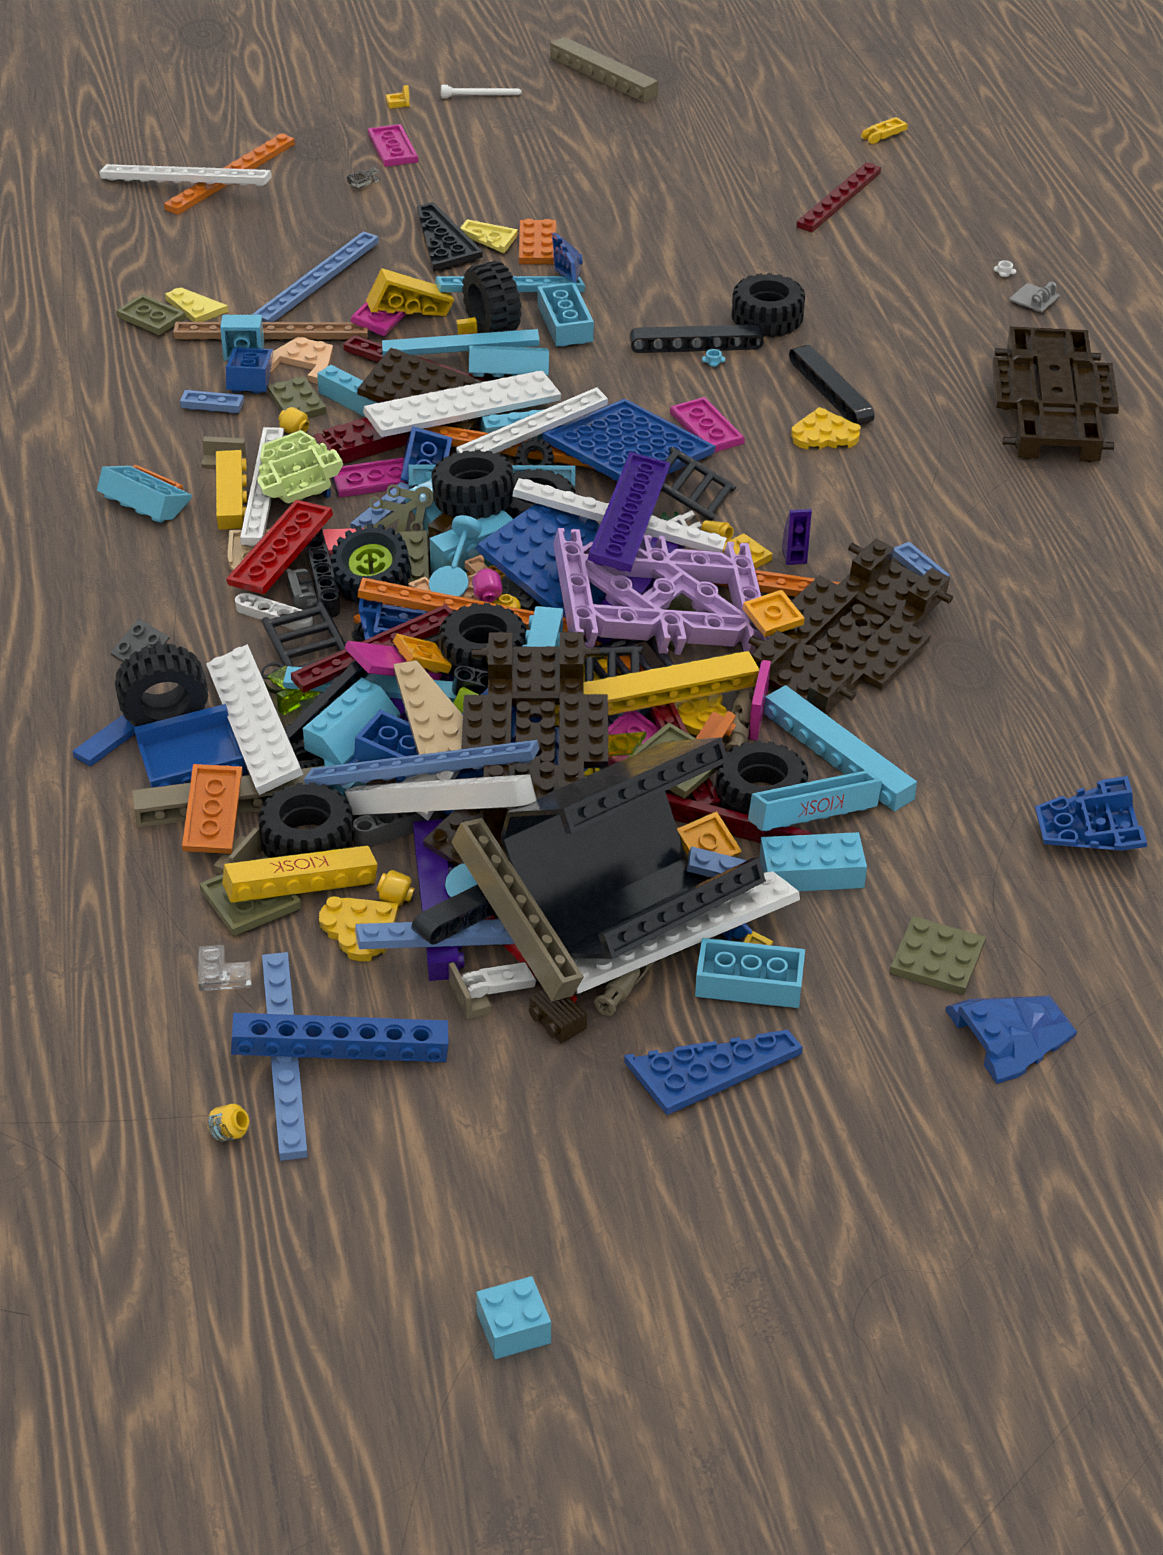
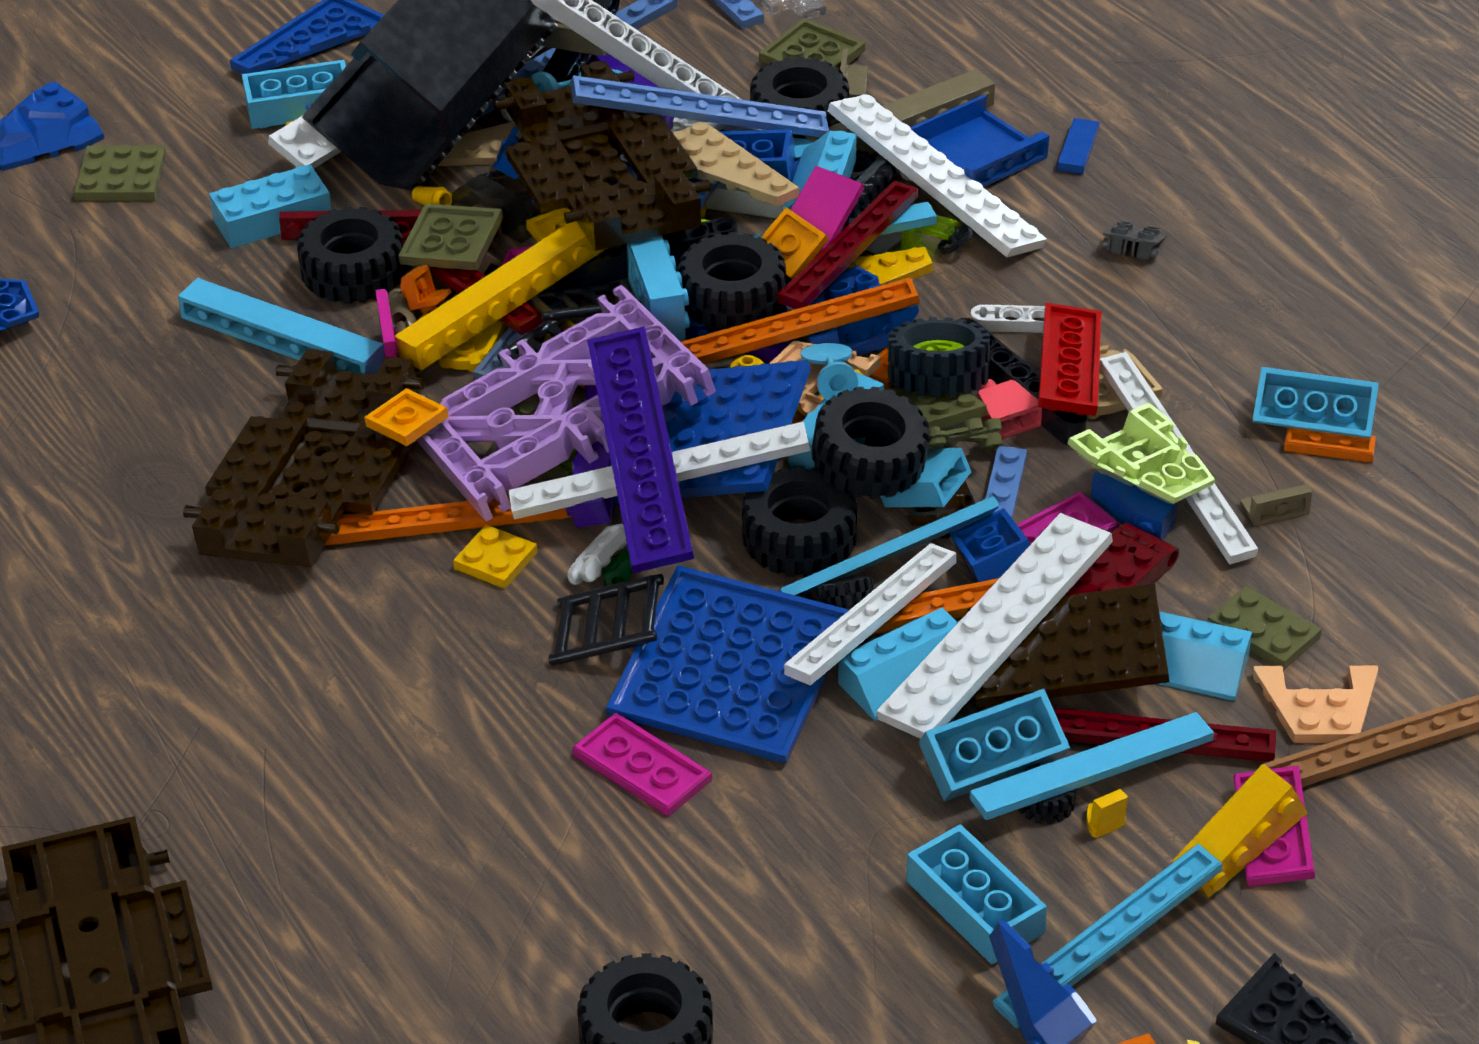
camera: 160 degrees right, 0 degrees up
black tyre [115,643,209,727] -> none
medium blue plate [180,390,244,413] -> none
orange plate [182,764,242,854] -> none
yellow wedge [216,450,247,530] -> none
medium azure brick [220,315,265,361] -> none
yellow brick [222,846,378,903] -> none
blue slope [226,347,273,394] -> none
medium blue plate [252,231,379,322] -> none
black bar [261,602,346,668] -> none
yellow head [278,407,310,434] -> none
dark grey hinge [286,569,318,610] -> none
yellow plate [319,896,399,962] -> none
black tyre [462,261,522,333] -> none
dark pink head [472,569,503,603] -> none
clear neon green piece [608,731,647,756] -> none
black beam [629,324,764,353] -> none
light orange plate [677,812,742,857] -> none
medium blue plate [687,846,763,877] -> none
yellow cone [701,520,734,542] -> none
medium azure plate [702,349,725,367] -> none
medium azure brick [748,770,882,831] -> none
dark purple slope [782,509,812,565] -> none
black beam [789,344,875,425] -> none
yellow plate [791,407,860,450] -> none
medium blue plate [893,542,950,577] -> none

